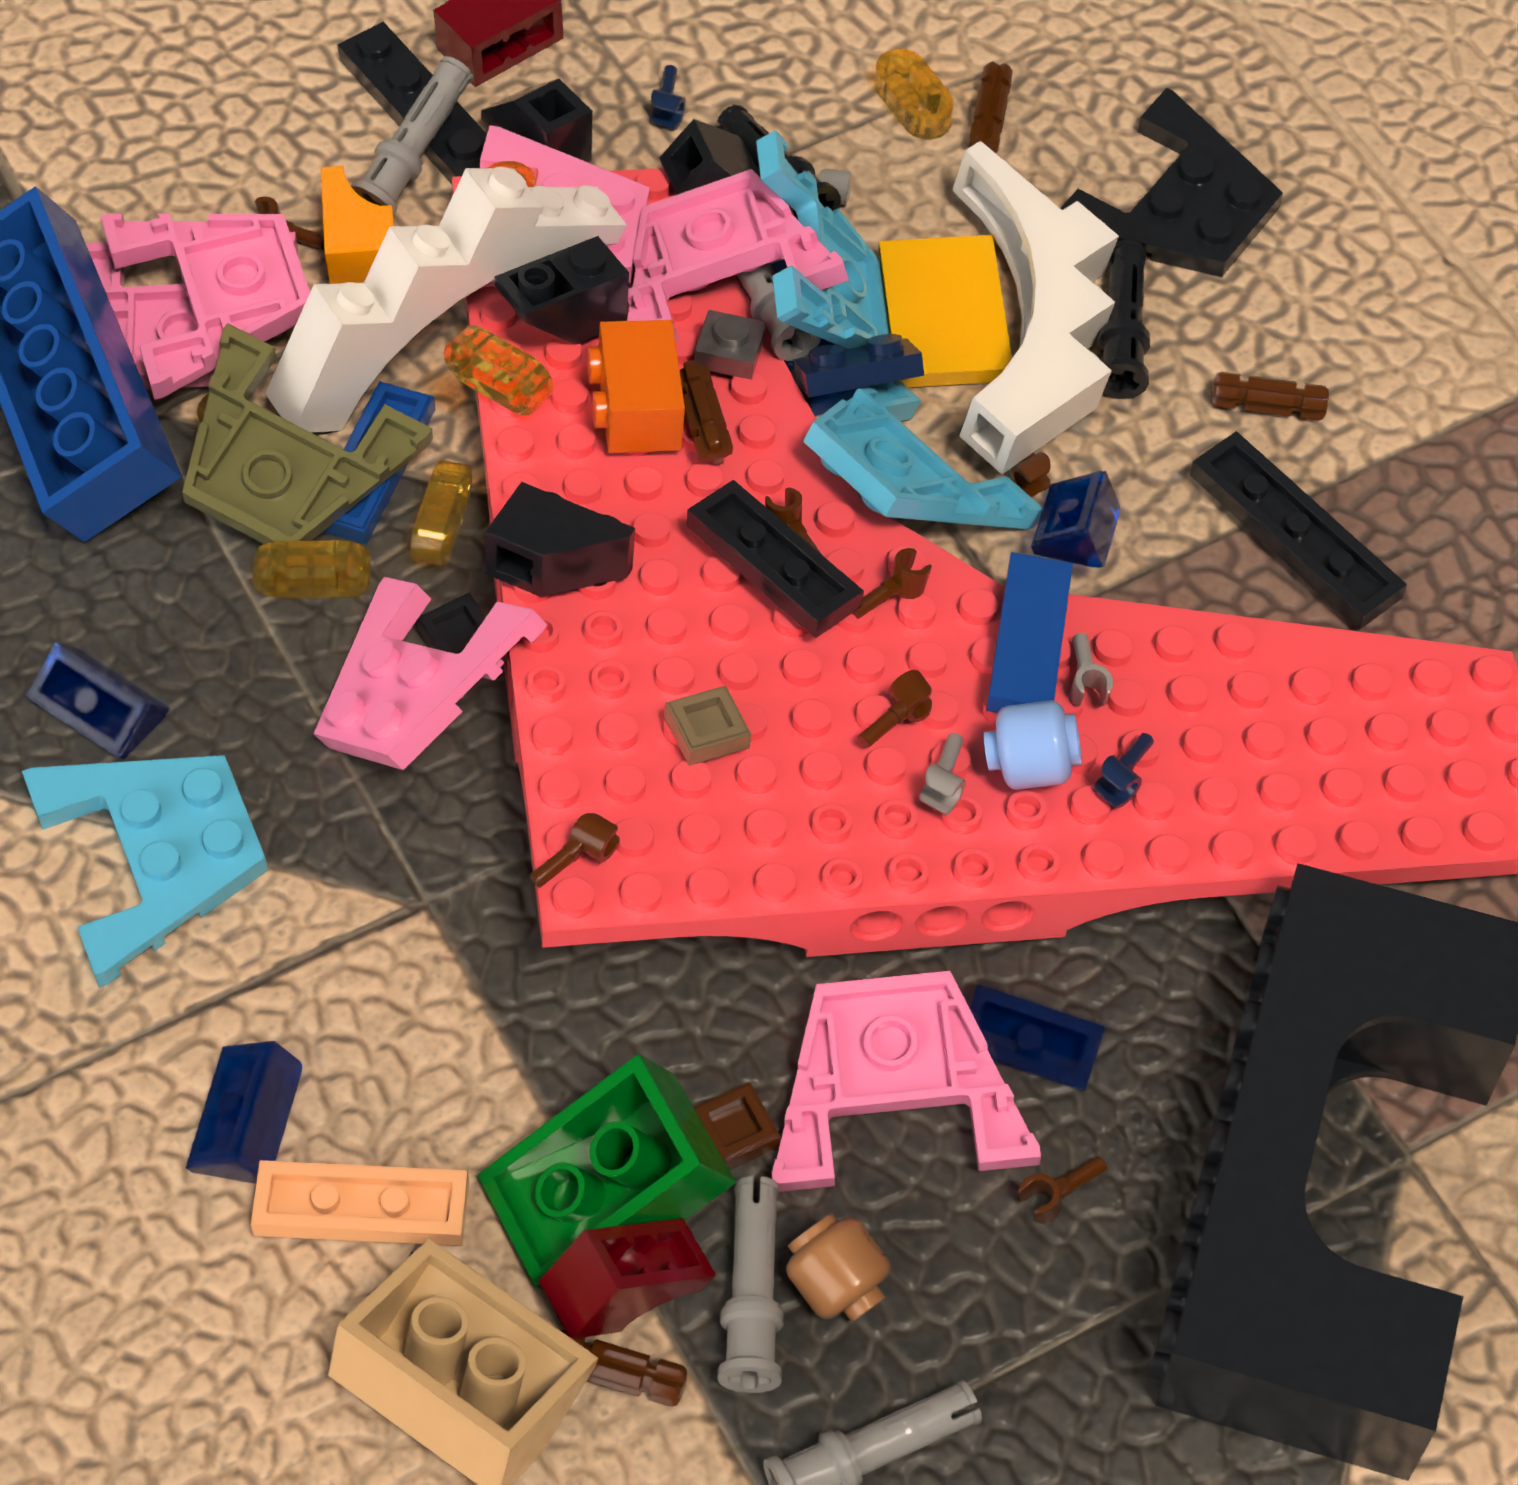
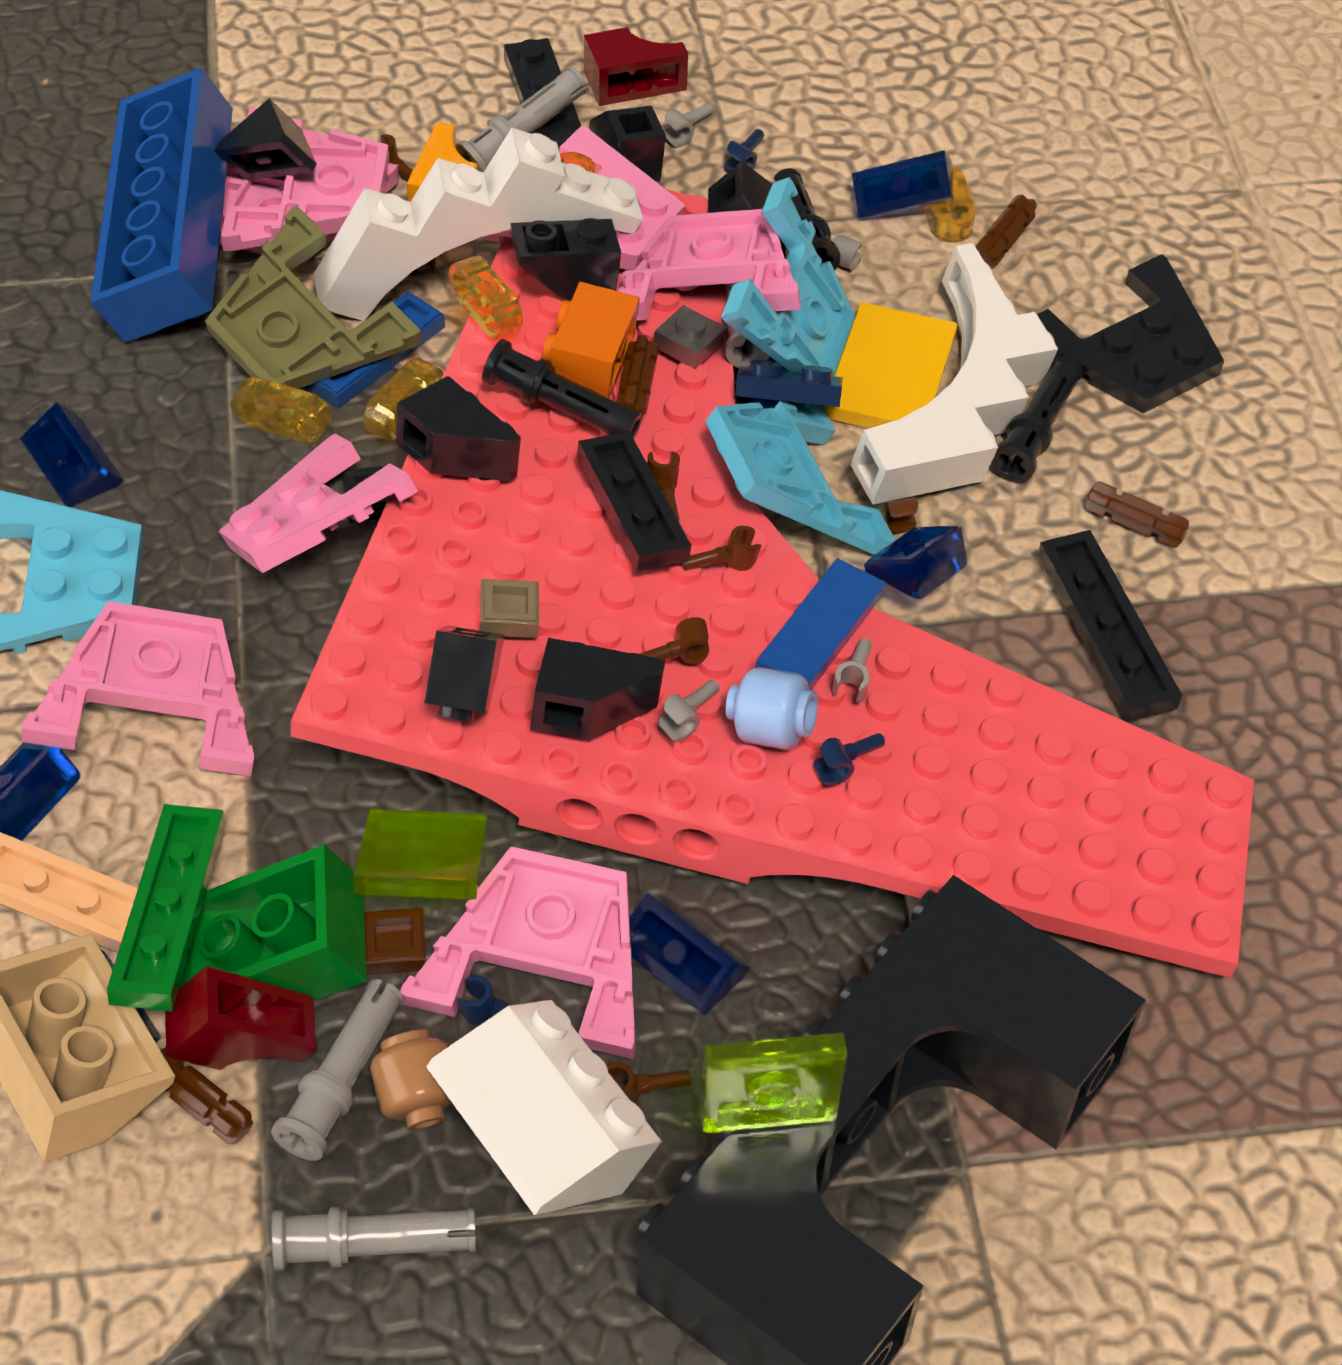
camera: 20 degrees right, 5 degrees down
reddish brown hand [529,813,620,888] -> none
none -> bright pink wing [21,601,254,777]
none -> green plate [107,804,225,1012]
none -> black slope [214,98,317,180]
none -> clear neon green tile [354,809,488,900]
none -> black slope [424,625,505,721]
none -> white slope [426,1000,662,1215]
none -> dark blue hand [457,975,510,1025]
none -> black pin [482,339,643,438]
none -> black slope [530,637,666,741]
none -> light grey hand [664,103,713,147]
none -> clear neon green tile [700,1033,847,1133]
none -> clear blue slope [852,150,953,221]

